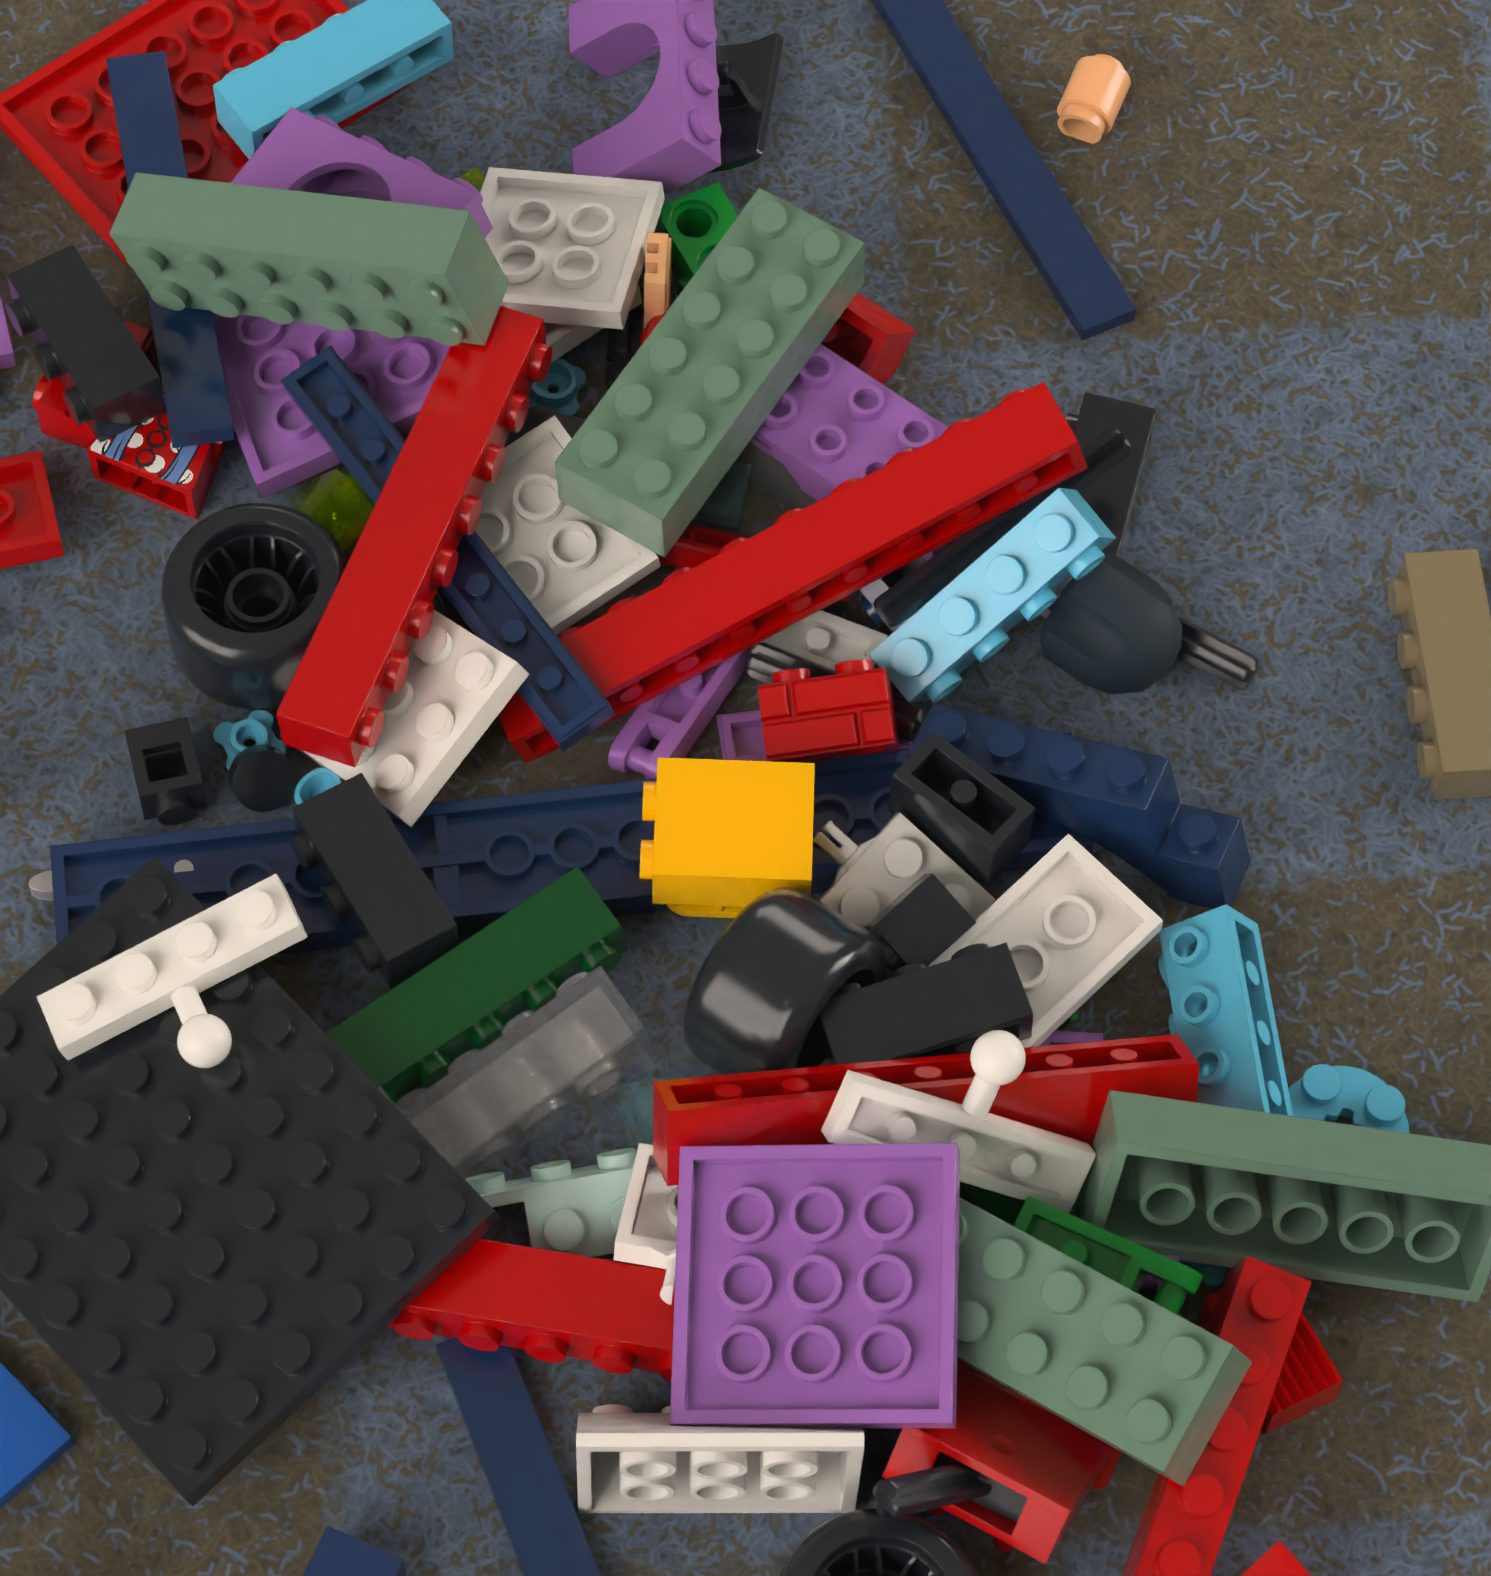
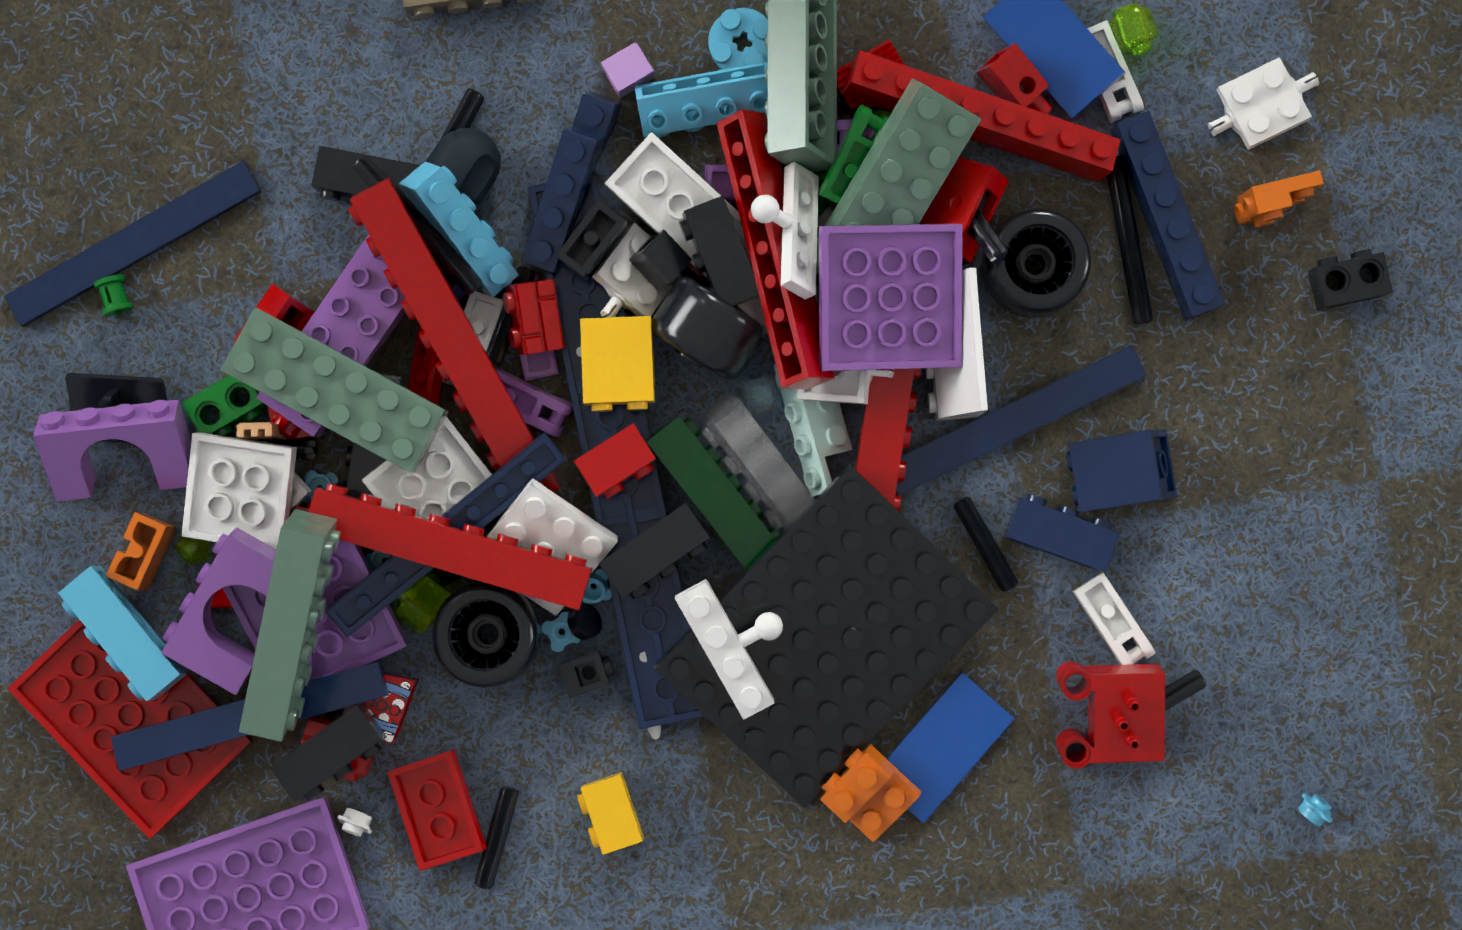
camera: 85 degrees left, 25 degrees up
light nougat brick [1057,54,1131,144] -> none
none -> green bush [93,274,134,317]
none -> orange brick [106,512,177,590]
none -> red brick [574,423,657,499]
none -> lavender panel [601,43,655,98]
none -> black axle [954,497,1018,591]

